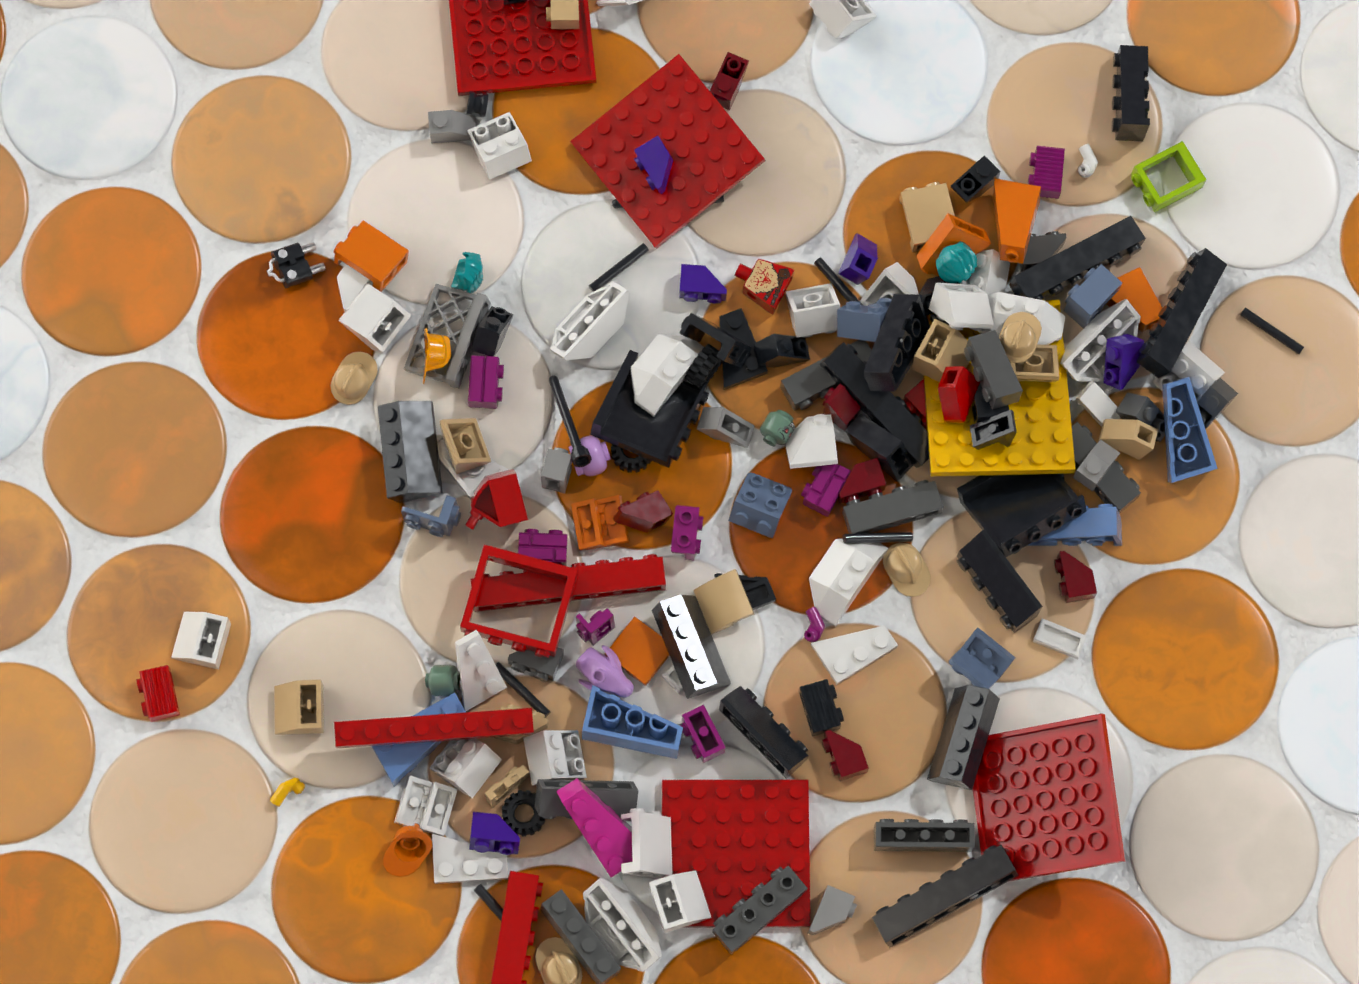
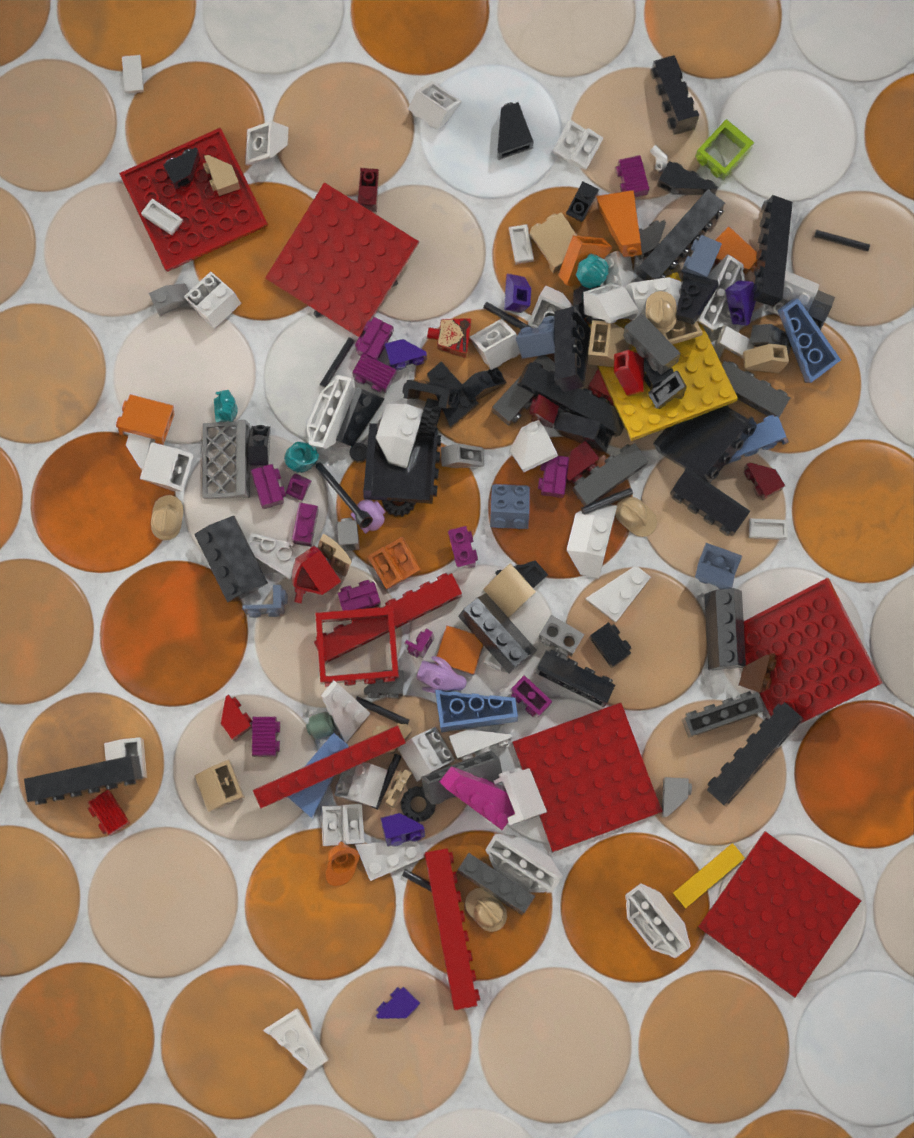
camera: 20 degrees left, 5 degrees up
black piece [267,242,326,288] -> none
yellow arm [270,777,305,807] -> none
light orange piece [423,328,451,384] -> none
tan slope [439,418,491,474] -> none
black wheel [467,91,488,117] -> none
dark red slope [613,490,673,533] -> none
dark purple slope [634,136,673,194] -> none
white slope [649,871,711,933] -> none
dark grey brick [712,866,808,955] -> none
sand green head [760,410,795,447] -> none
magenta arm [804,607,825,643] -> none
dark red slope [821,730,869,781] -> none
light grey slope [1073,439,1120,491] -> none
none -> black brick [24,755,143,805]
none -> white tile [141,199,183,236]
none -> red slope [221,694,252,741]
none -> magenta brick [252,717,281,757]
none -> teal hair [284,442,319,473]
none -> magenta slope [285,473,312,501]
none -> magenta brick [292,503,319,547]
none -> tan slope [317,534,352,577]
none -> black wing [336,387,385,447]
none -> black tile [349,443,367,463]
none -> magenta brick [352,353,397,393]
none -> magenta brick [355,317,394,360]
none -> black bar [371,754,402,810]
none -> white slope [449,729,512,761]
none -> black slope [497,102,534,160]
none -> white tile [509,224,534,265]
none -> light grey brick [539,615,584,657]
none -> white slope [552,120,603,170]
none -> black slope [657,161,718,195]
none -> black wing [676,272,719,324]
none -> reddish brown slope [738,653,777,693]

